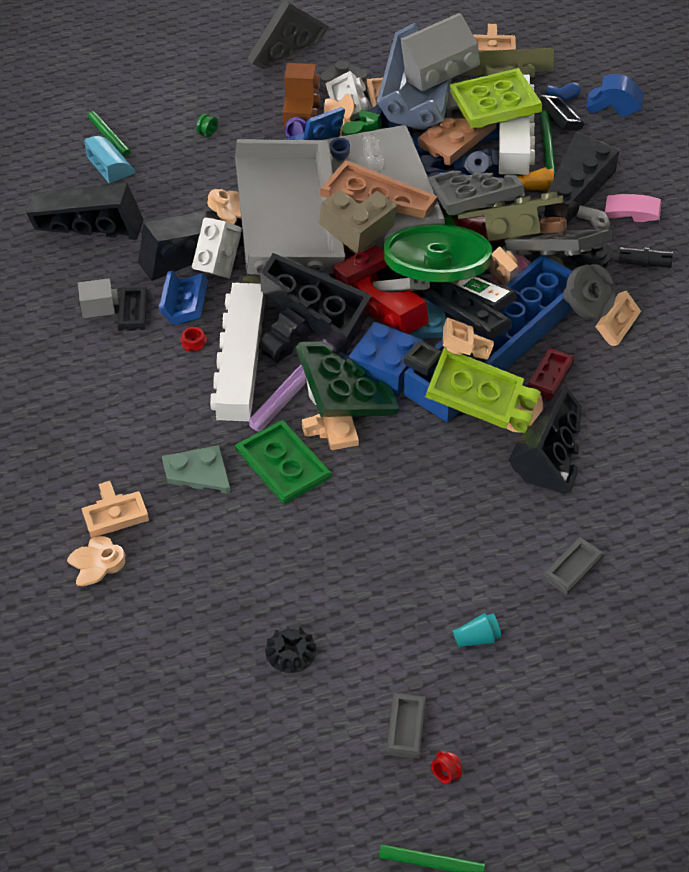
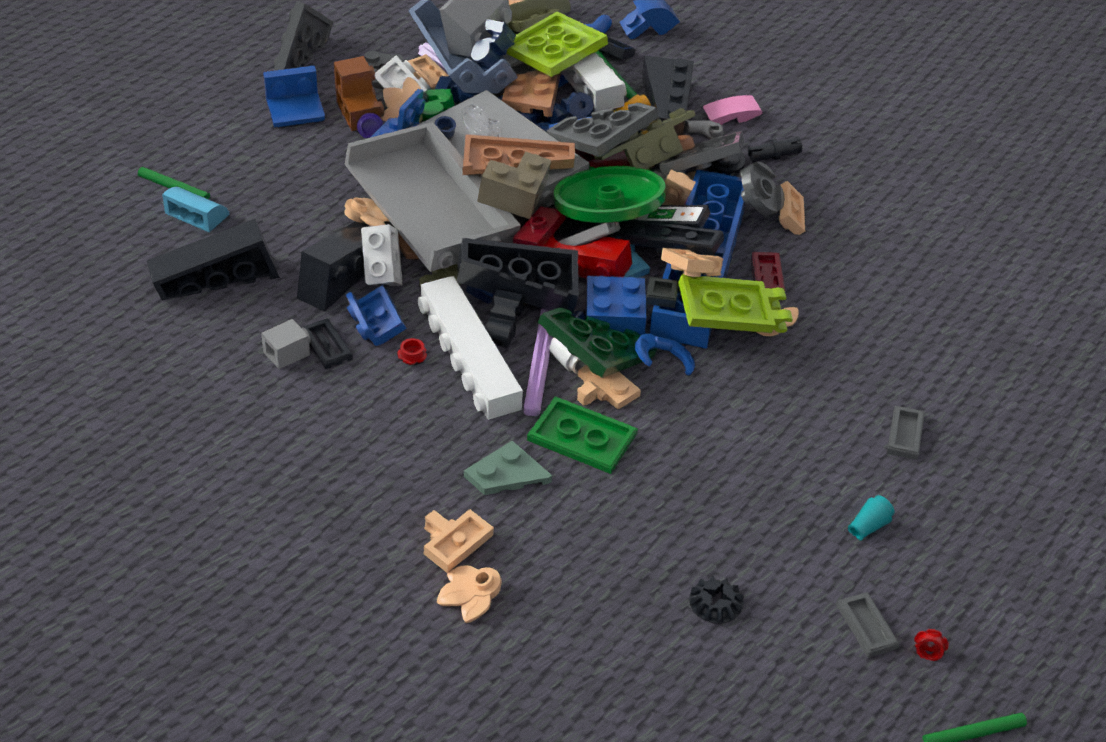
camera: 30 degrees left, 5 degrees down
green bush [196,113,218,138] -> none
black wedge [509,385,581,494] -> none
none -> blue bracket [263,66,325,127]
none -> dark blue leg [471,19,516,72]
none -> blue piece [635,334,695,376]

